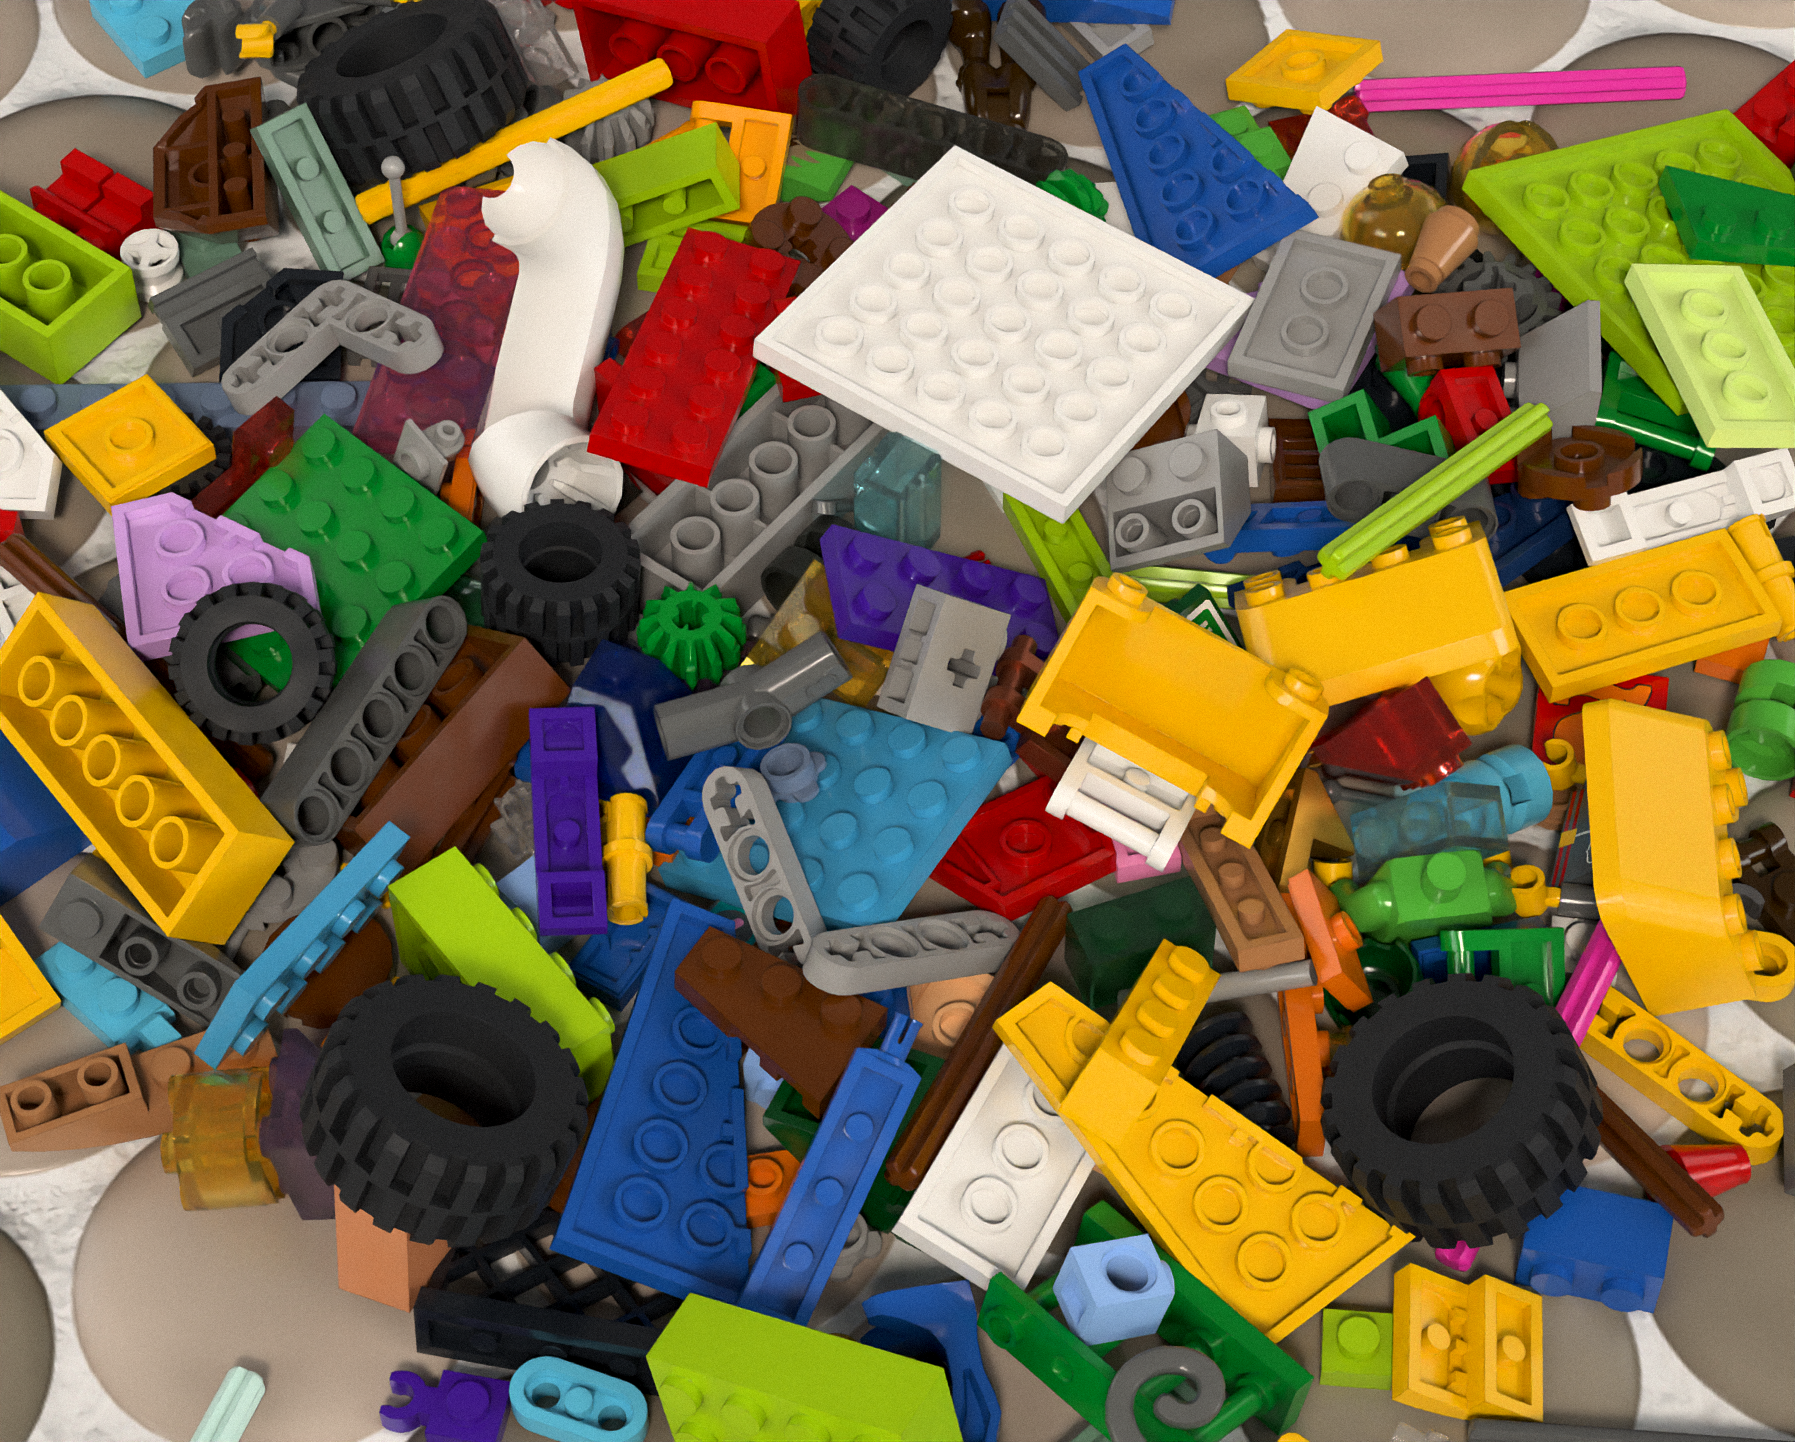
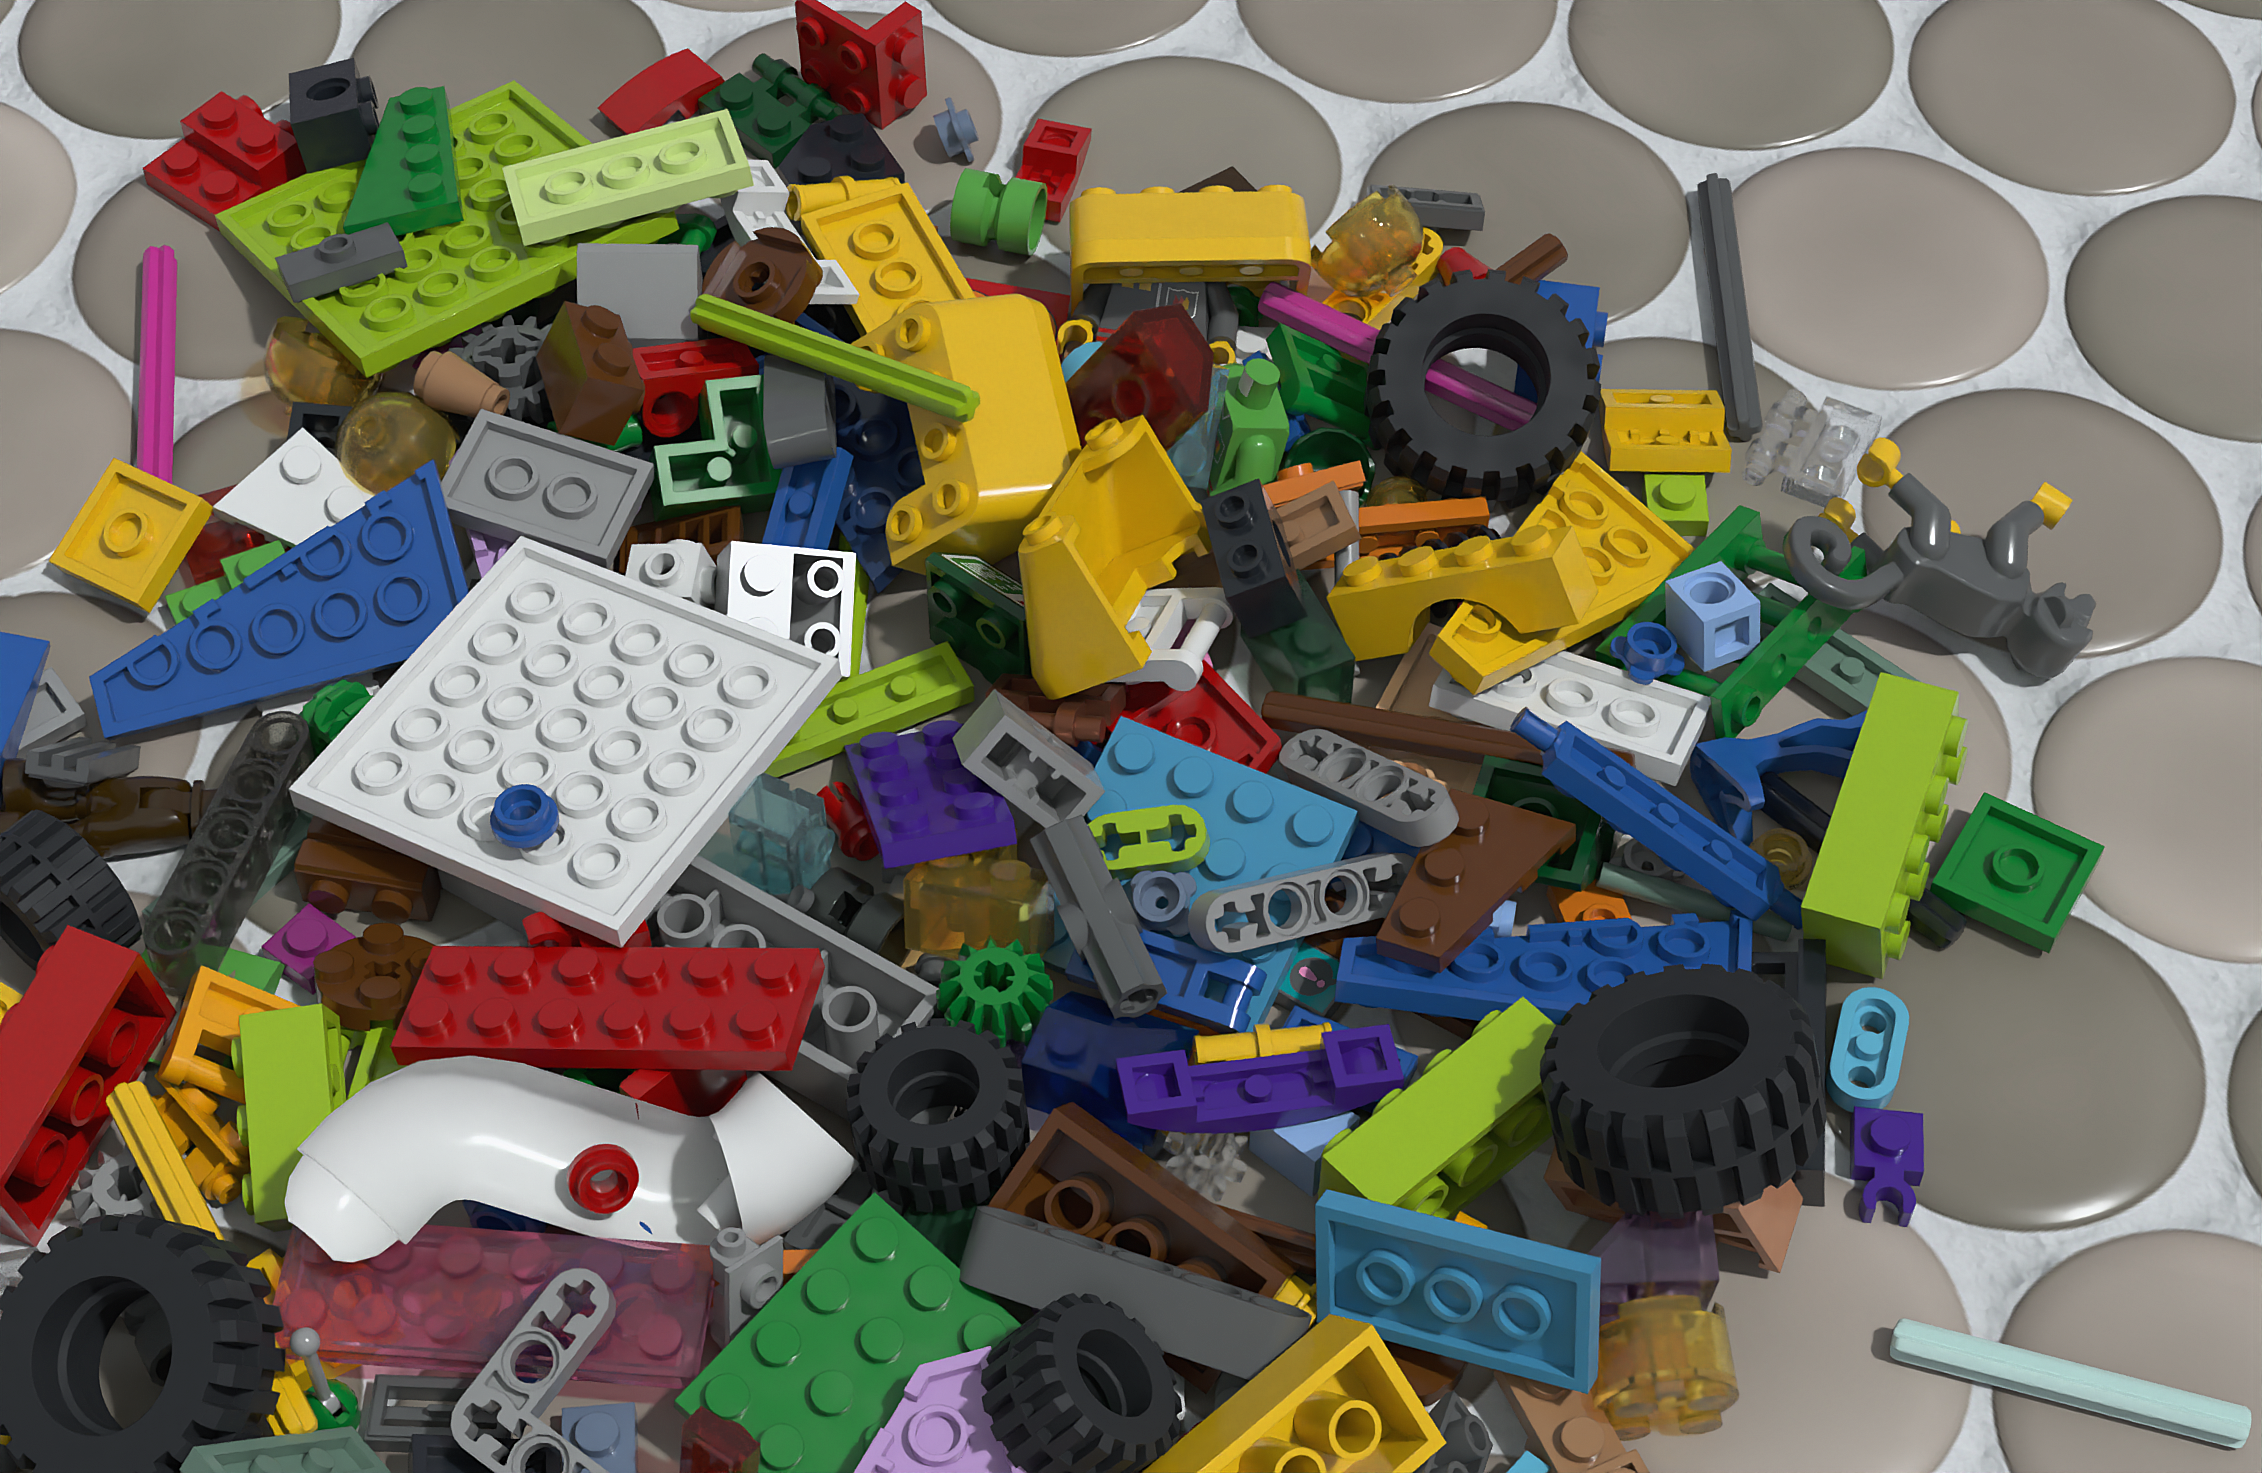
camera: 95 degrees left, 0 degrees up
none -> dark grey plate [275,222,408,303]
none -> blue plate [490,784,559,848]
none -> red plate [567,1144,639,1214]
none -> lime beam [1087,805,1210,880]
none -> black brick [1200,478,1309,639]
none -> clear yellow cylinder [1311,184,1425,299]
none -> blue plate [1609,622,1685,685]

